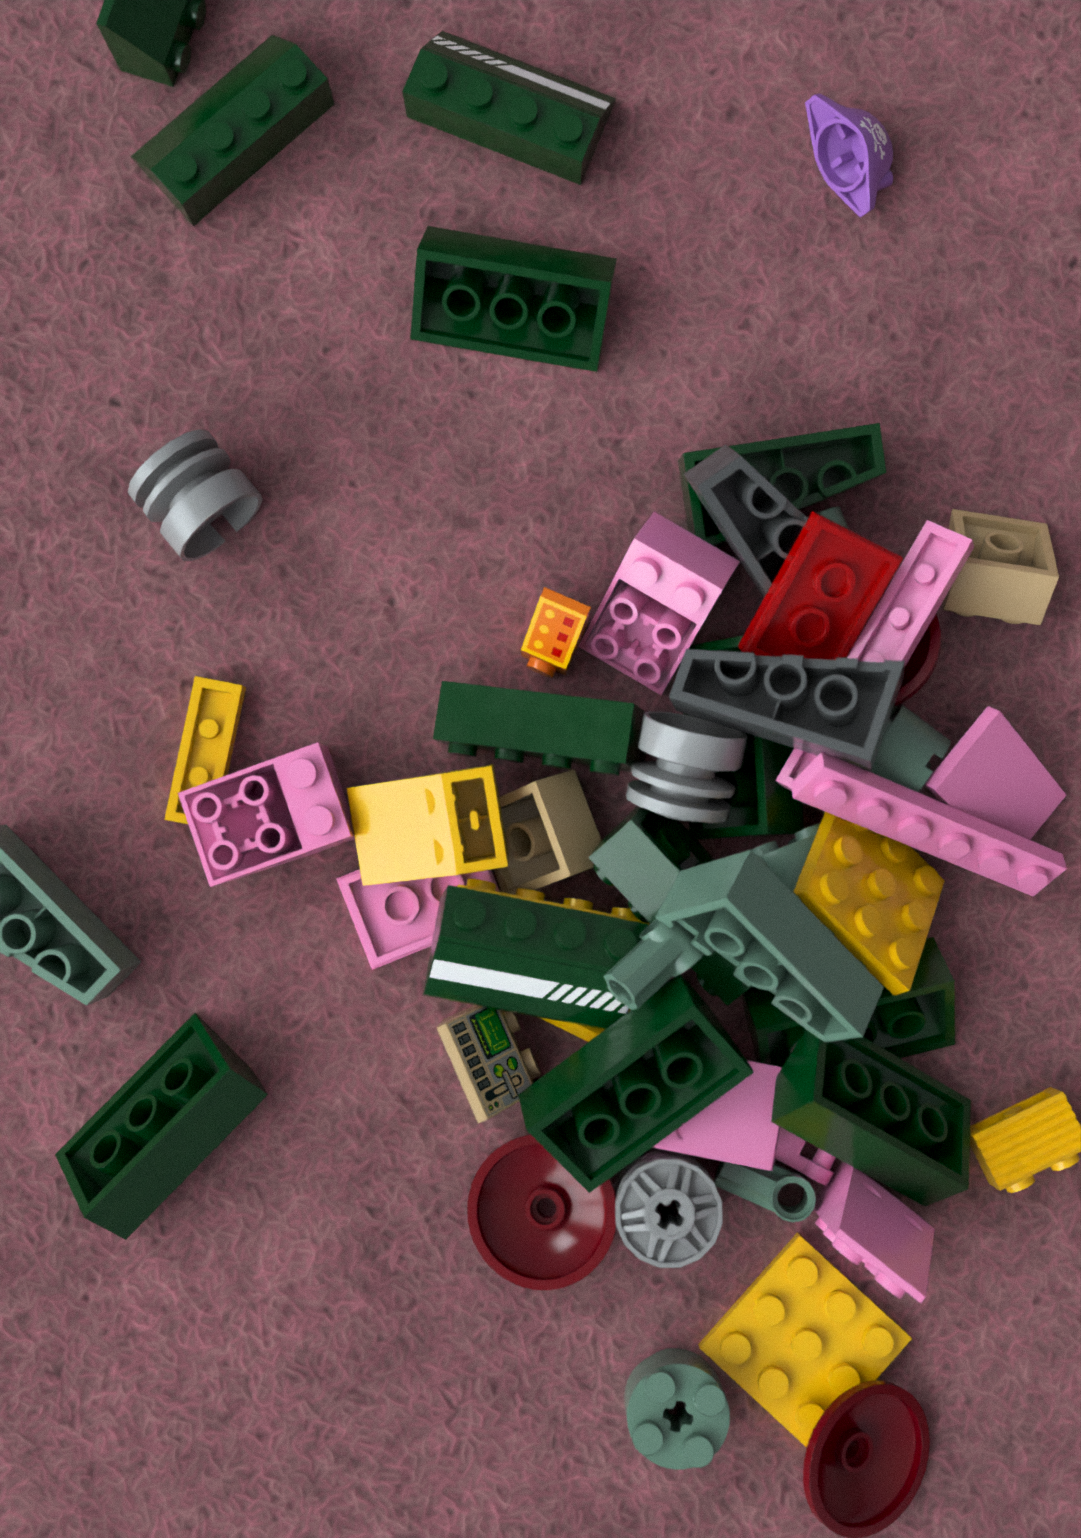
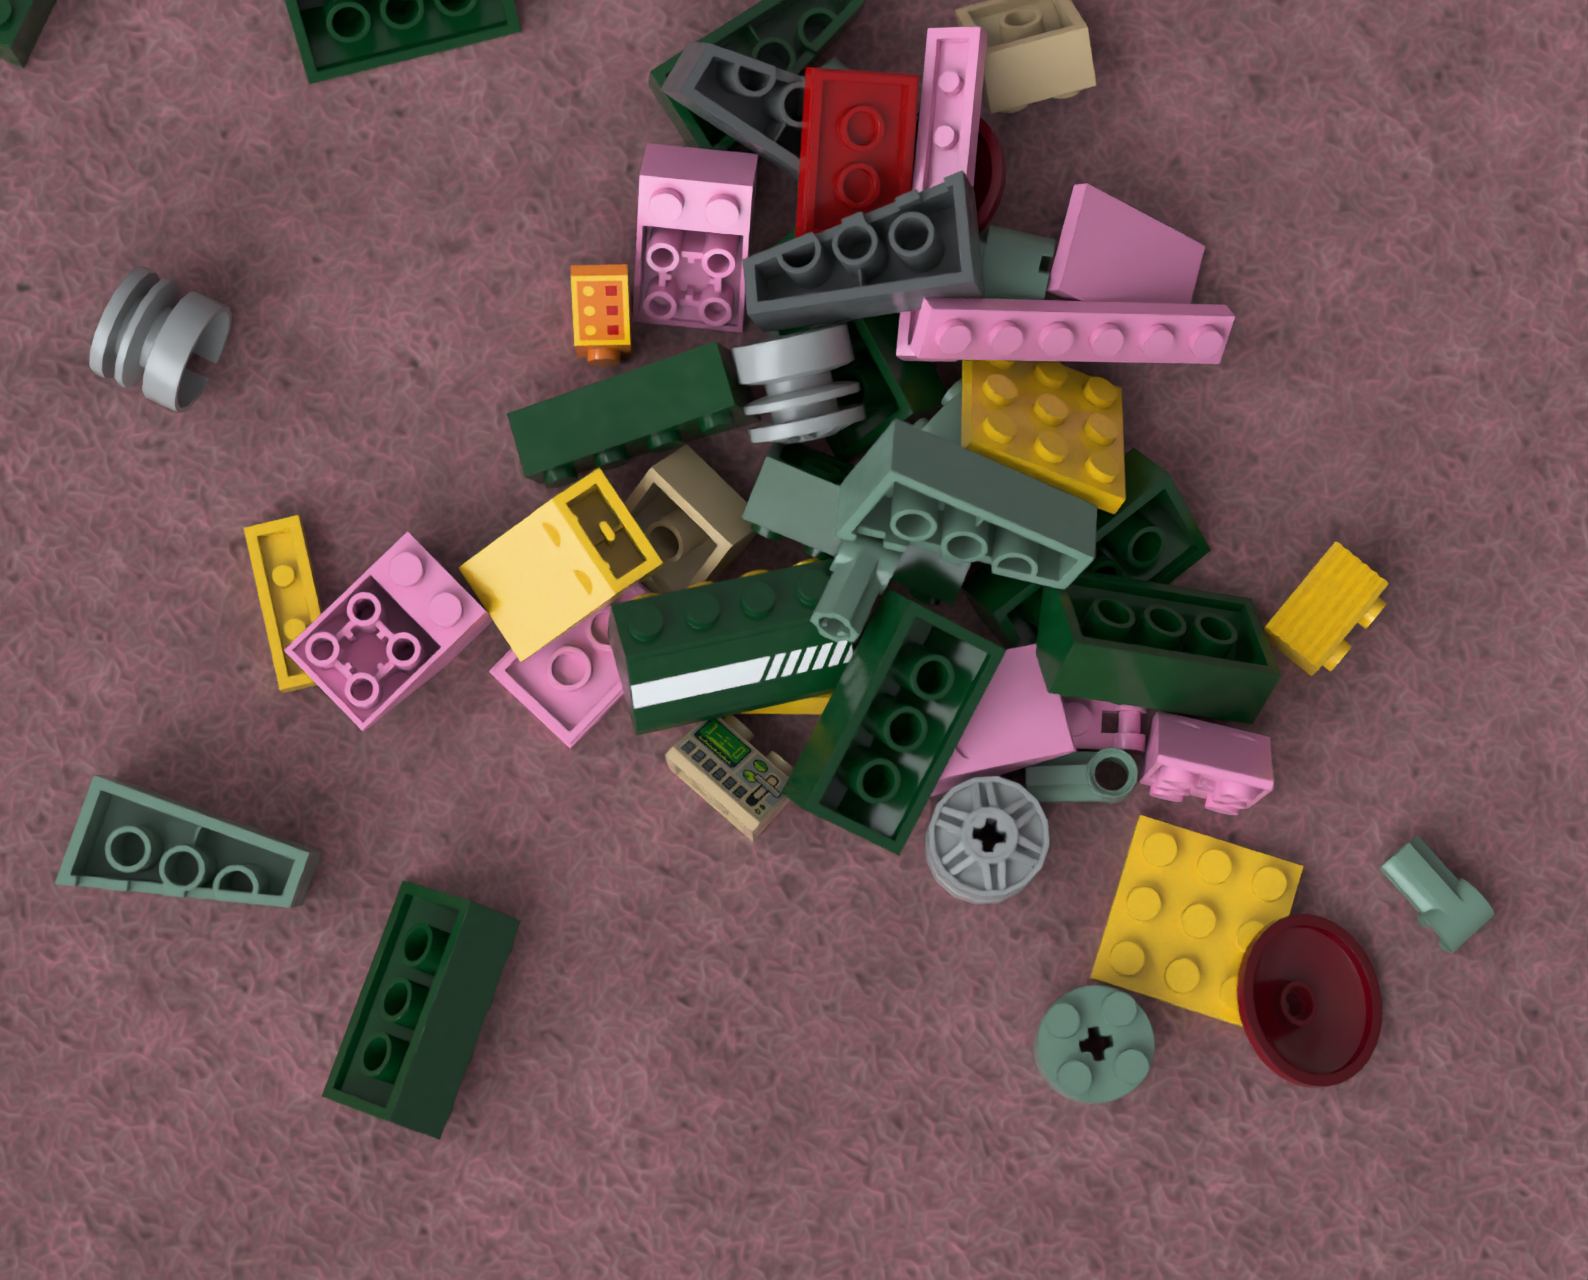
camera: 30 degrees left, 5 degrees down
dark red dish [467,1134,617,1290] -> none
none -> sand green piece [1379,835,1495,954]

